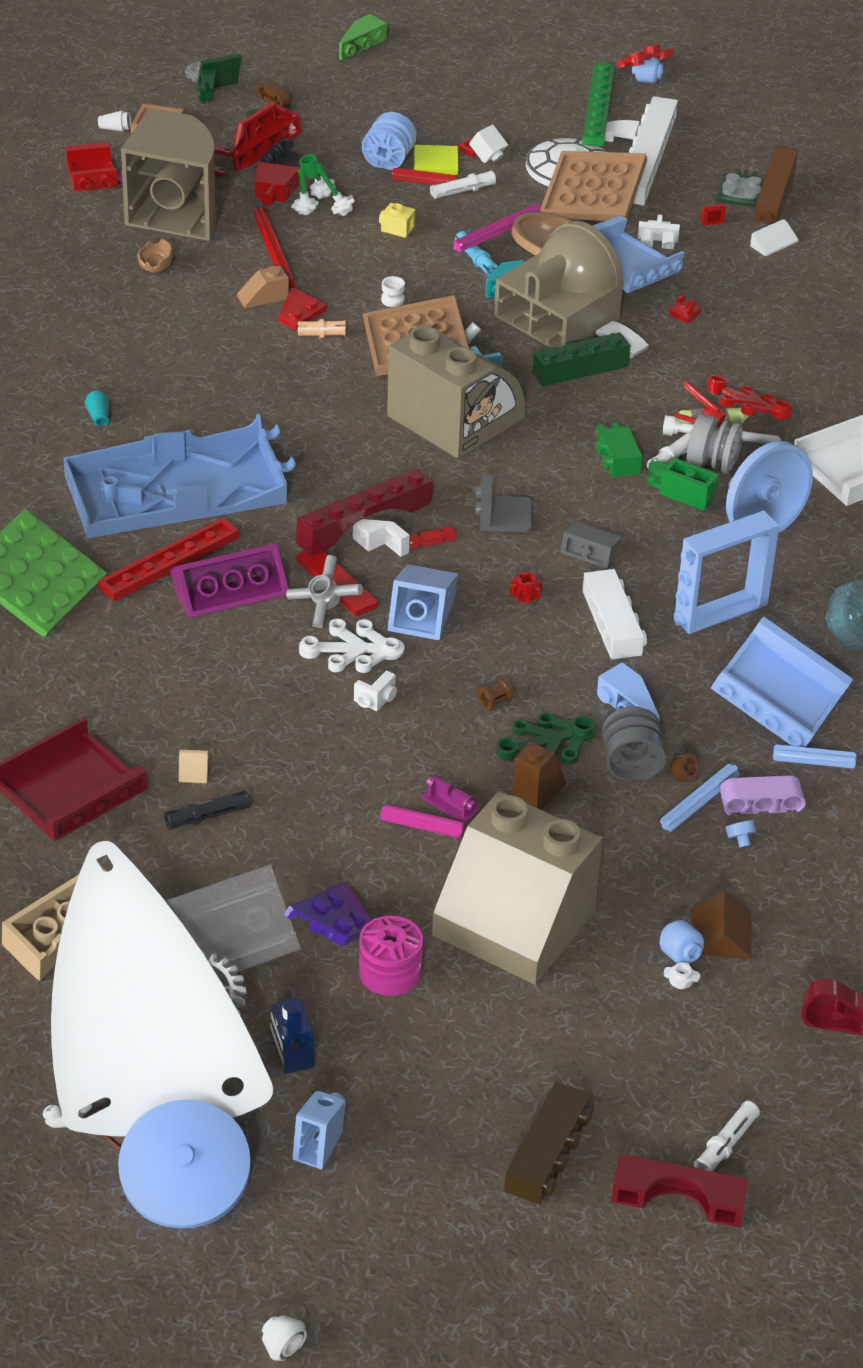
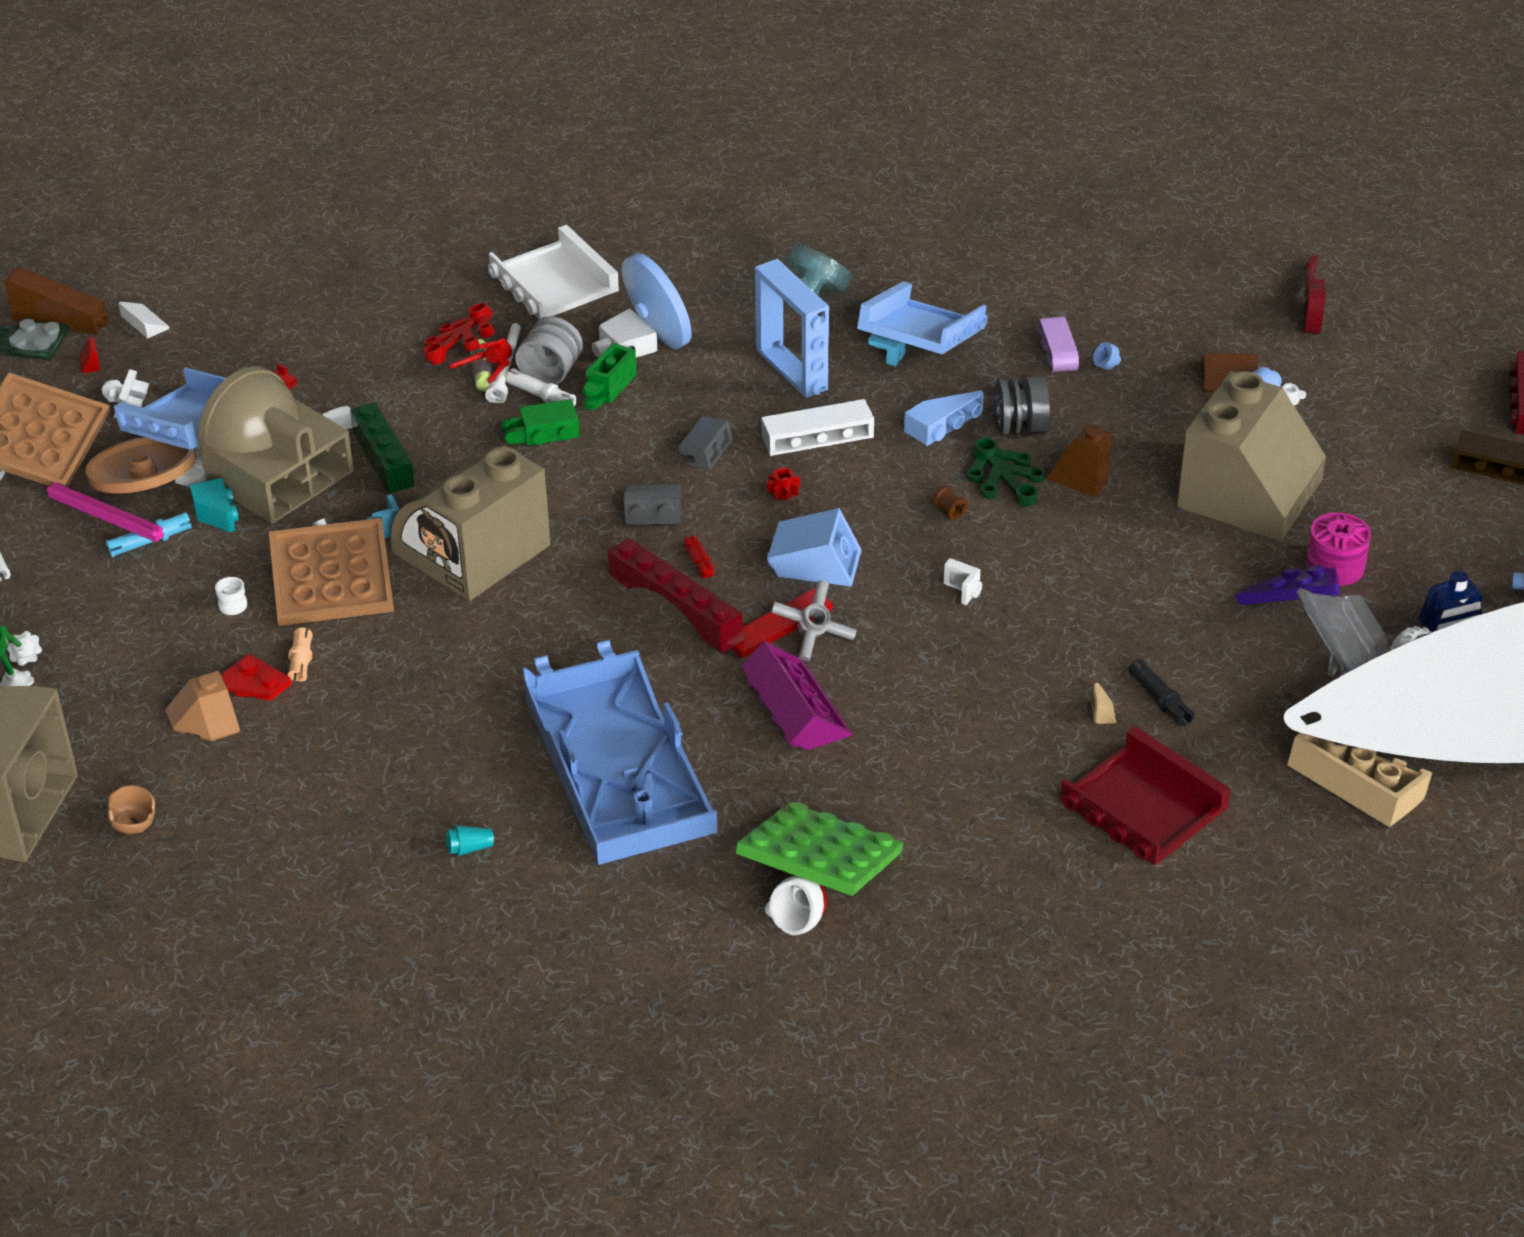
camera: 90 degrees left, 0 degrees up
red plate [98,518,239,602] -> none
red axle [253,207,295,288] -> none
white plant [299,619,404,673] -> none
white slope [353,519,409,557] -> none
light yellow brick [379,203,415,238] -> none
dark pink axle [381,805,465,838] -> none
magenta hinge [420,775,483,824] -> none
light blue axle [660,764,740,832] -> none
white pin [694,1101,760,1172] -> none
light blue axle [773,744,856,768] -> none

